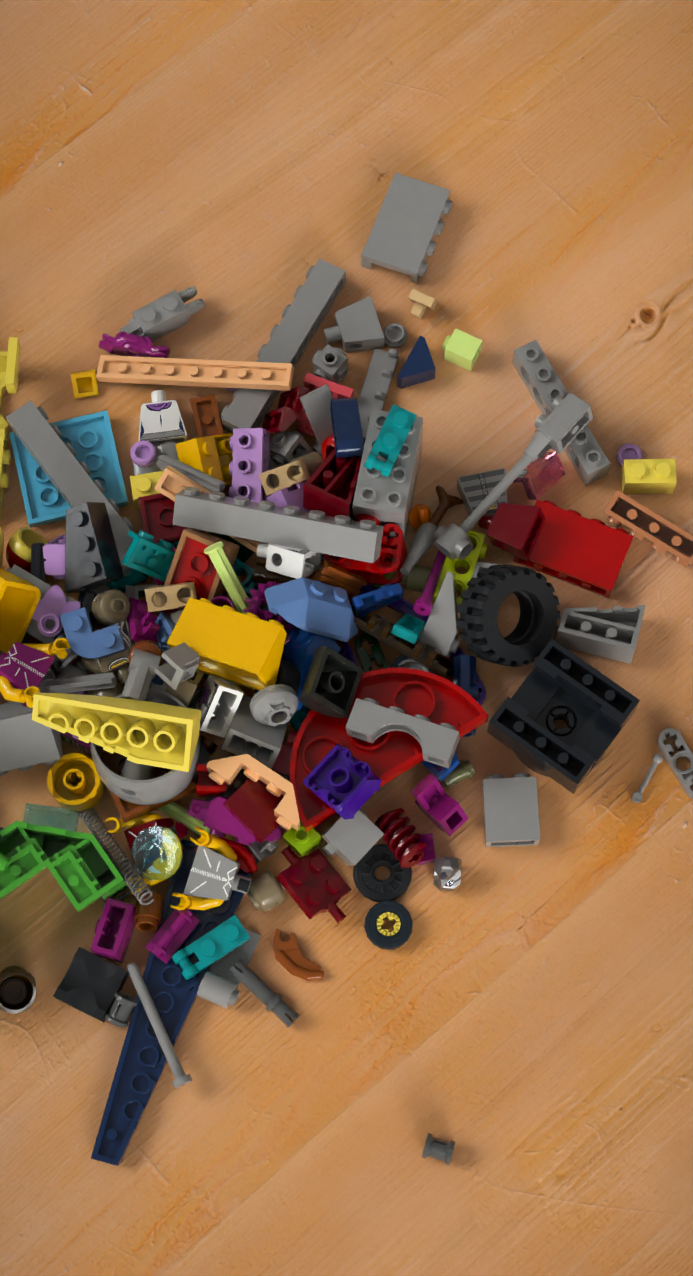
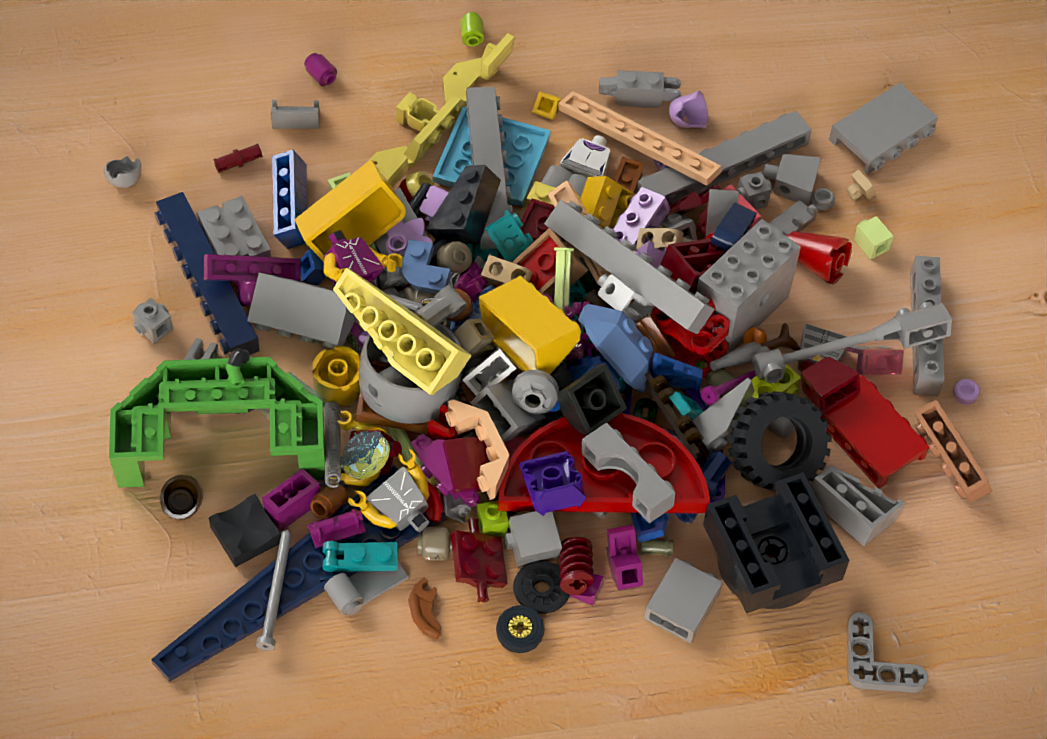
camera: 25 degrees right, 15 degrees down
magenta piece [99,332,170,358] -> none
dark grey bush [104,992,138,1028] -> none
lavender tile [130,440,157,467] -> none
light grey window [154,643,200,691] -> none
light grey axle [156,455,225,493] -> none
dark grey pin [229,958,300,1028] -> none
teal plate [364,404,417,477] -> none
dark blue slope [397,336,436,389] -> none
flat silver rock [433,857,462,891] -> none
light yellow piece [621,459,677,494] -> none
light grey hinge [632,754,663,803] -> none
none -> lavender hair [669,91,708,128]
none -> red cone [785,231,852,285]

